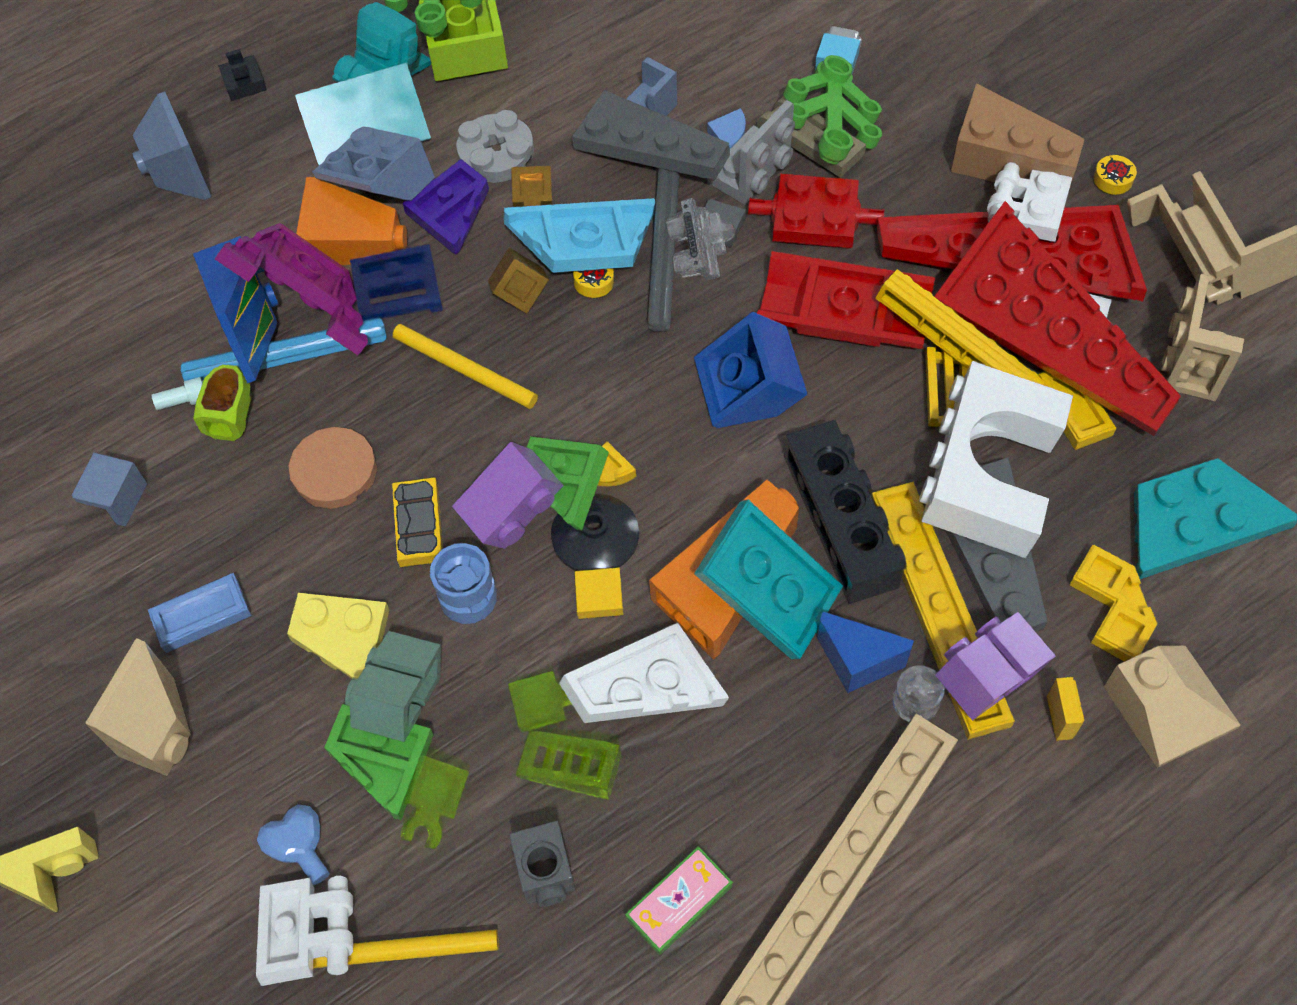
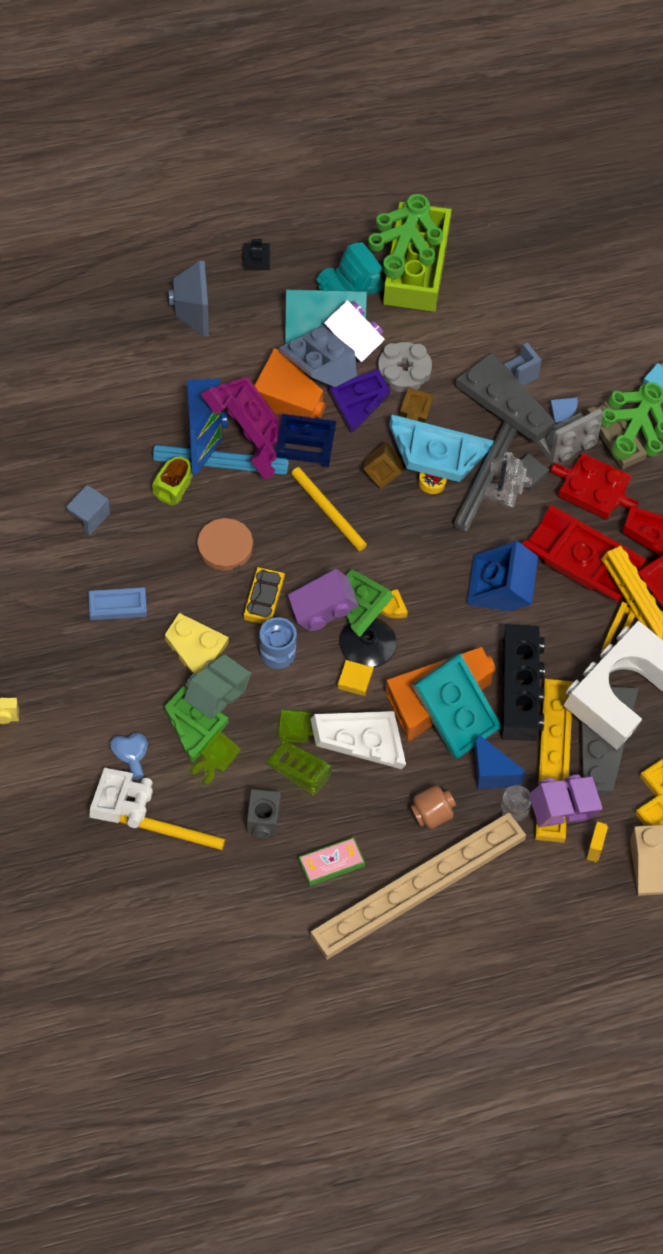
camera: 15 degrees right, 0 degrees up
tan slope [85,638,190,776] -> none
light aqua bar [151,377,239,411] -> none
none -> brick [322,300,385,362]
none -> nougat head [411,785,457,829]

